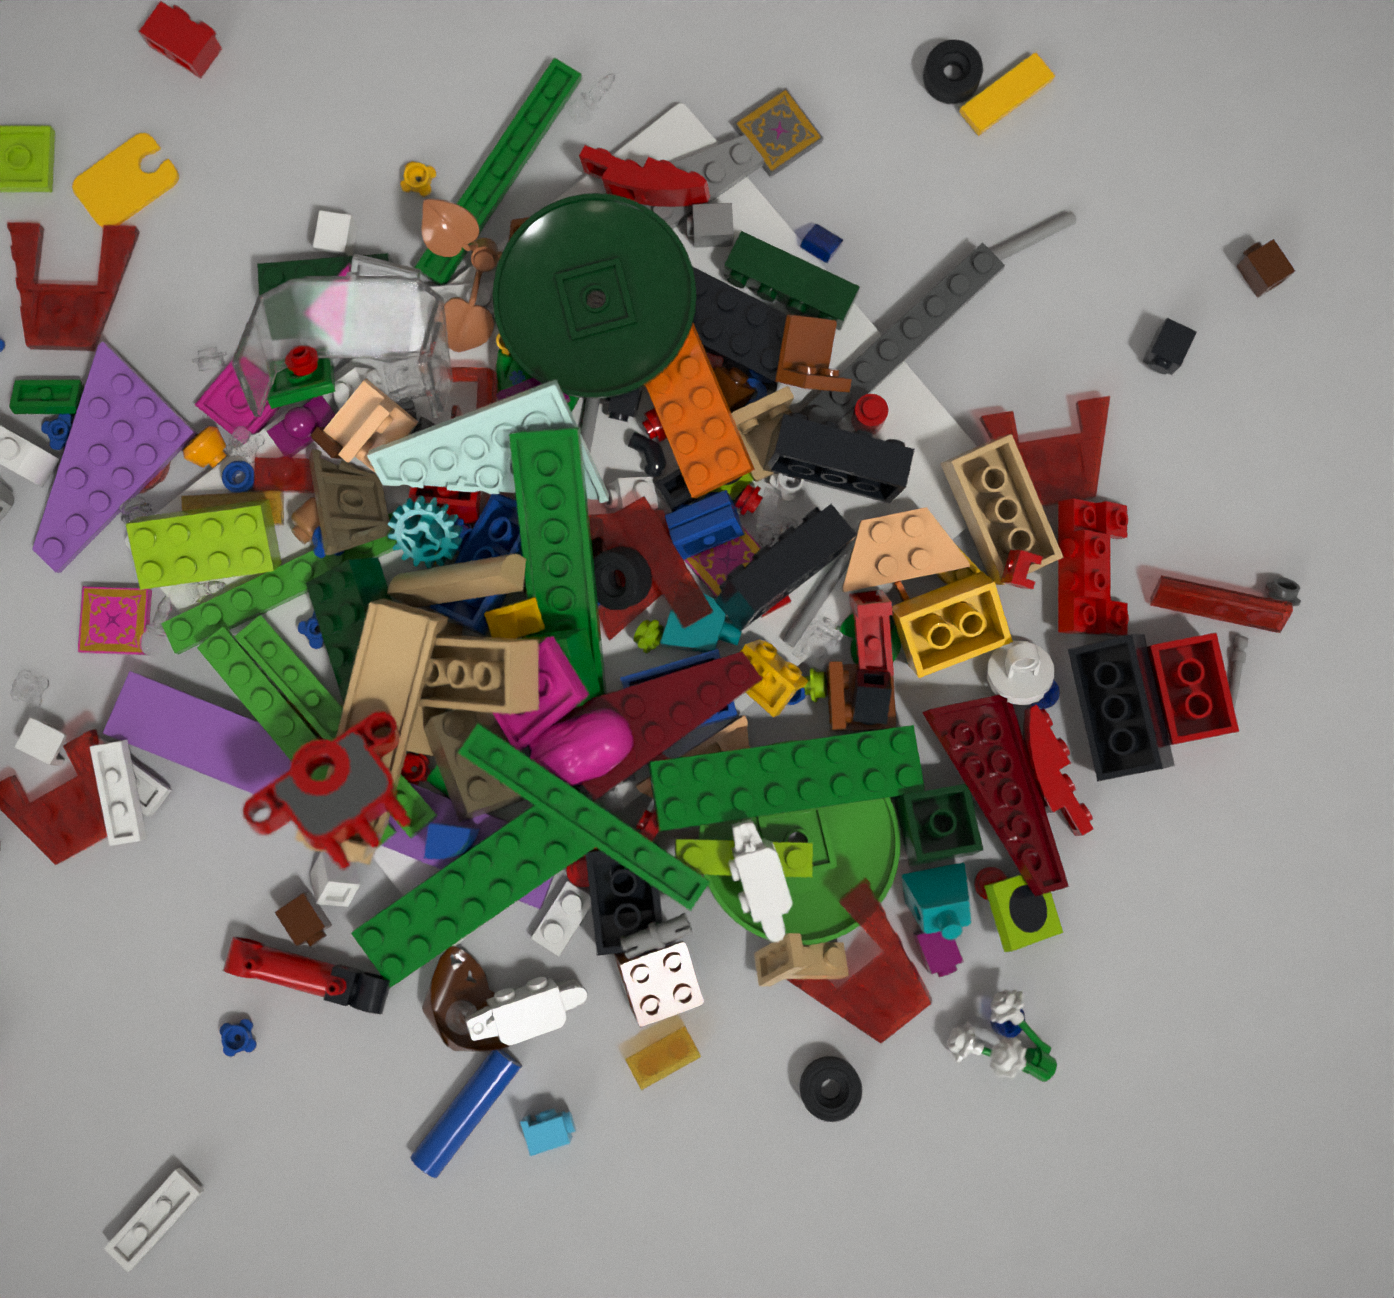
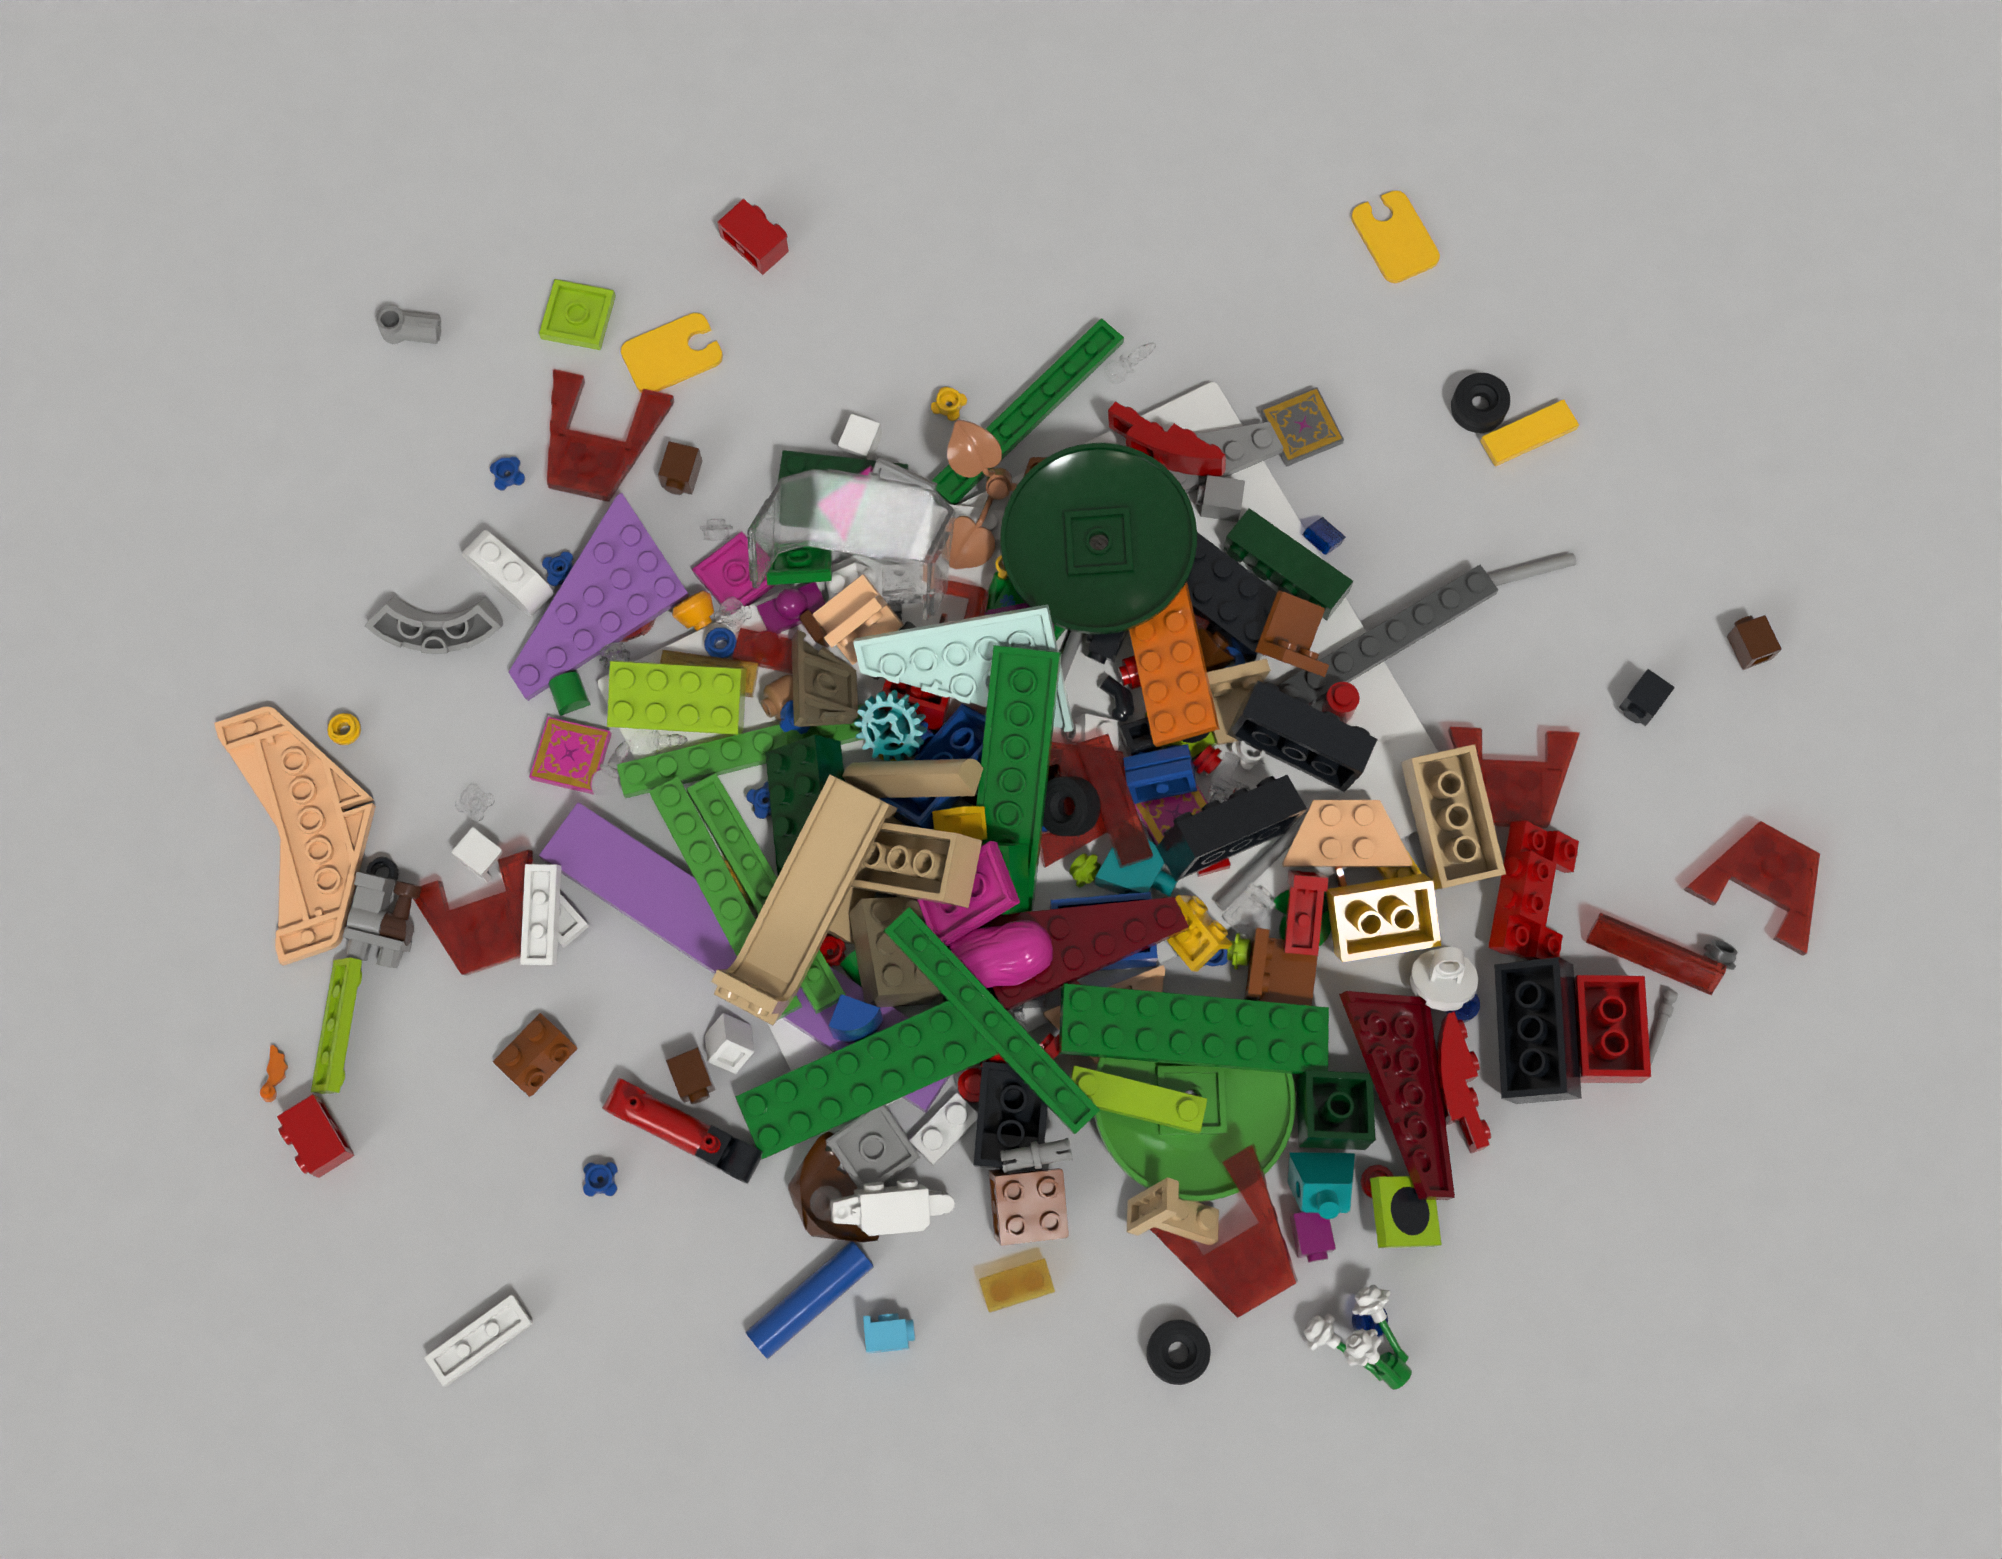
camera: 10 degrees right, 10 degrees down
green plate [9,380,84,414] -> none
red piece [242,711,411,870] -> none
red plate [285,345,319,376] -> none
white hinge [728,819,792,943] -> none
black brick [852,669,892,725] -> none
red piece [1001,550,1043,590] -> none
none -> dark orange bracket [493,1013,577,1097]
none -> green brick [548,672,591,716]
none -> reddish brown brick [658,441,703,495]
none -> light grey tile [825,1105,921,1189]
none -> clear red wing [1684,821,1820,956]

